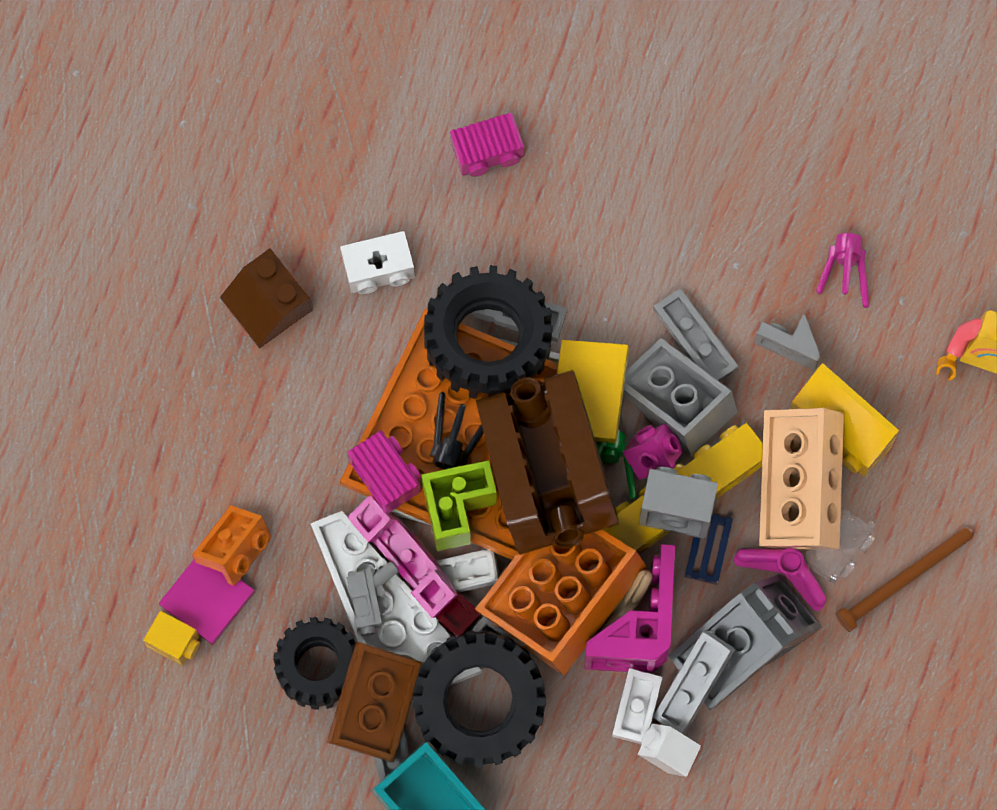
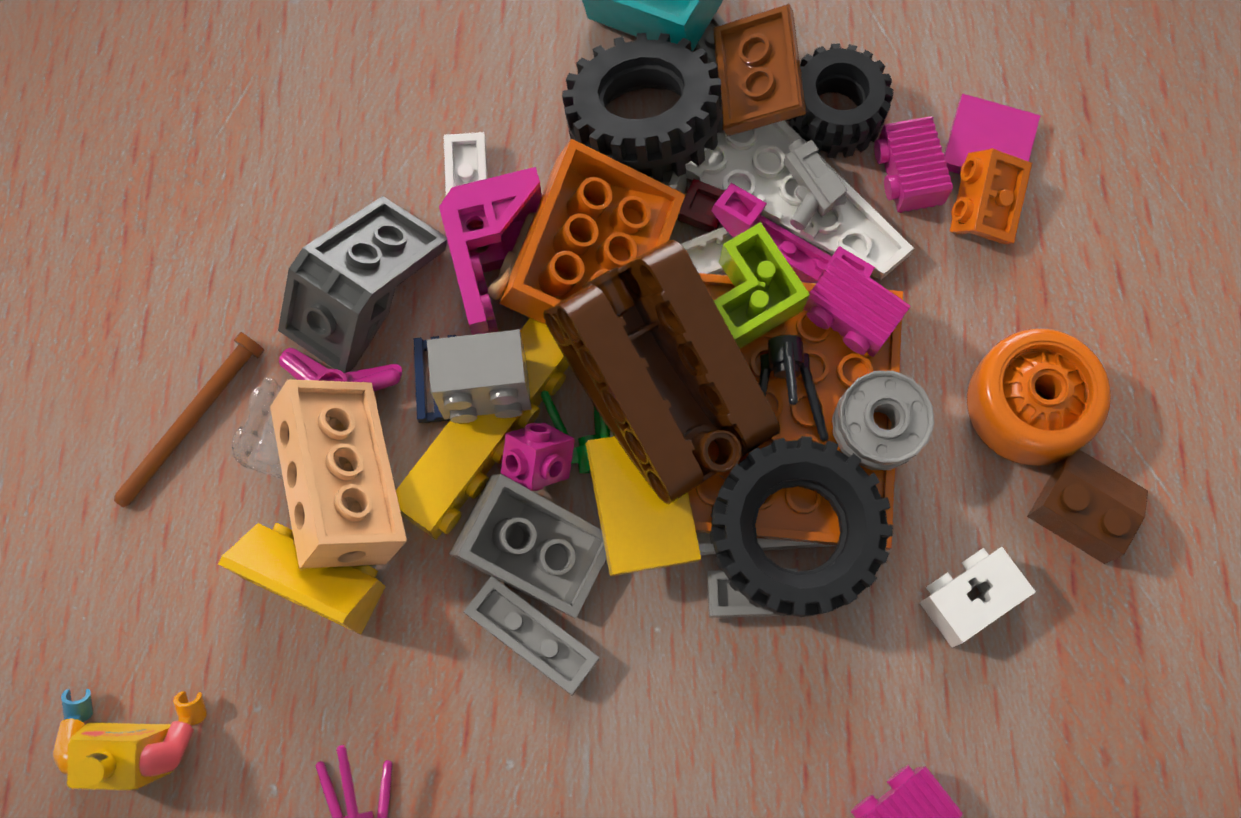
camera: 160 degrees right, 0 degrees up
yellow brick [143,611,200,666] -> none
white brick [637,724,701,777] -> none
light grey plate [653,630,735,735] -> none
light grey slope [754,314,820,371] -> none
none -> light grey wheel [832,371,934,470]
none -> dark pink brick [874,116,953,213]
none -> orange wheel [967,328,1111,466]

